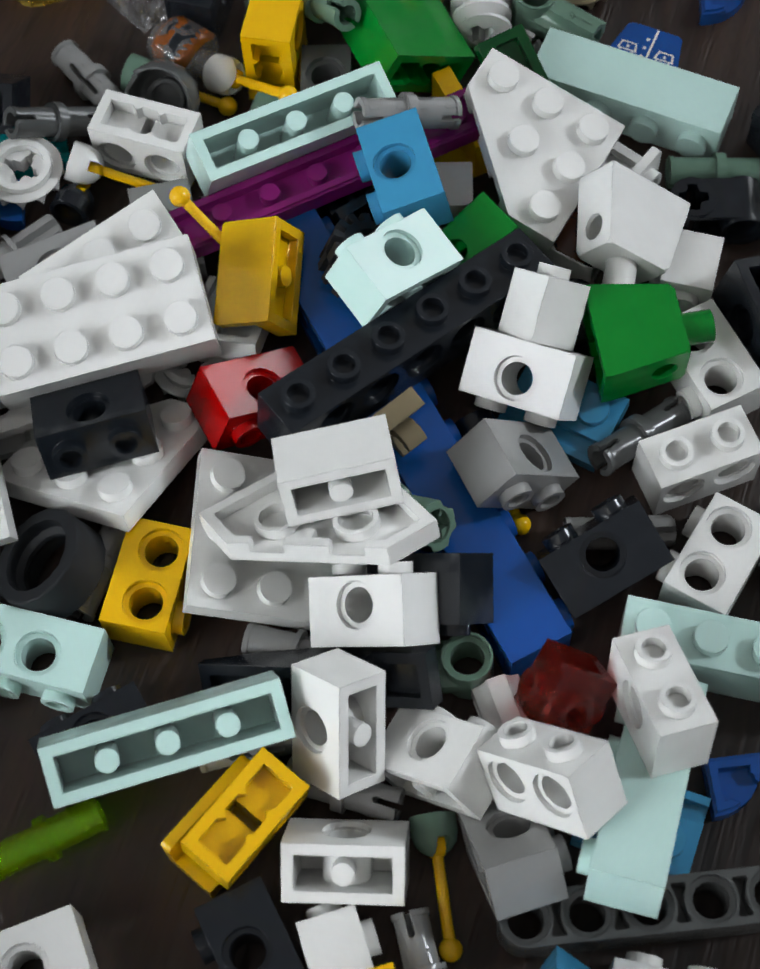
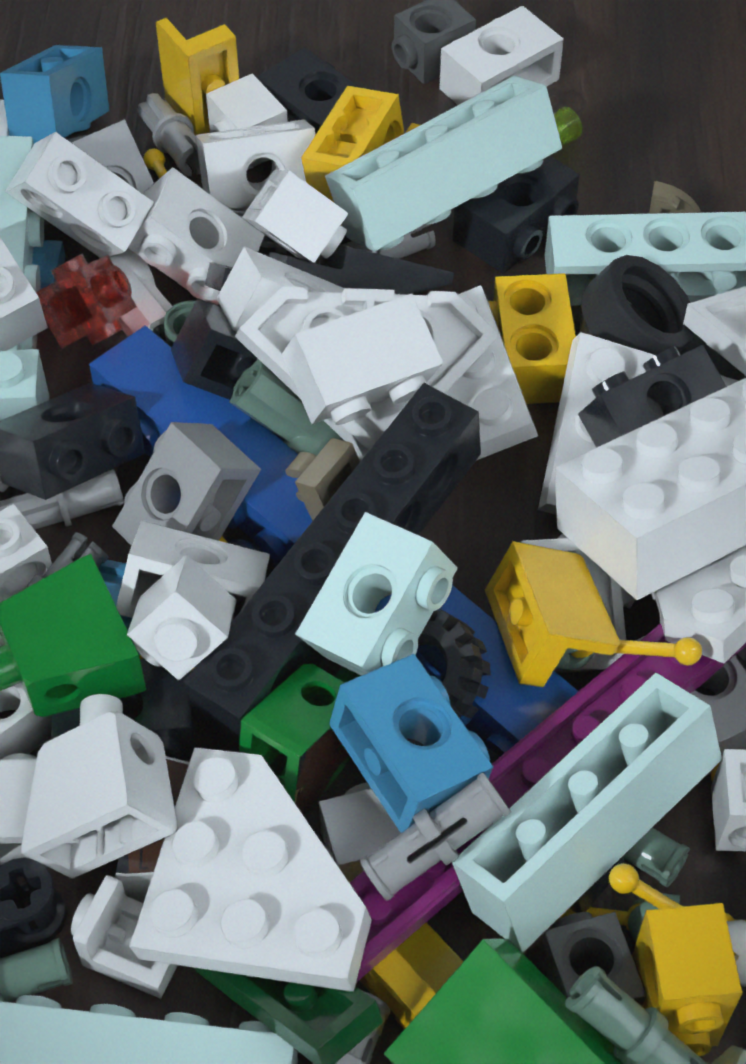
camera: 160 degrees right, 10 degrees down
red brick [186,346,304,450] -> none

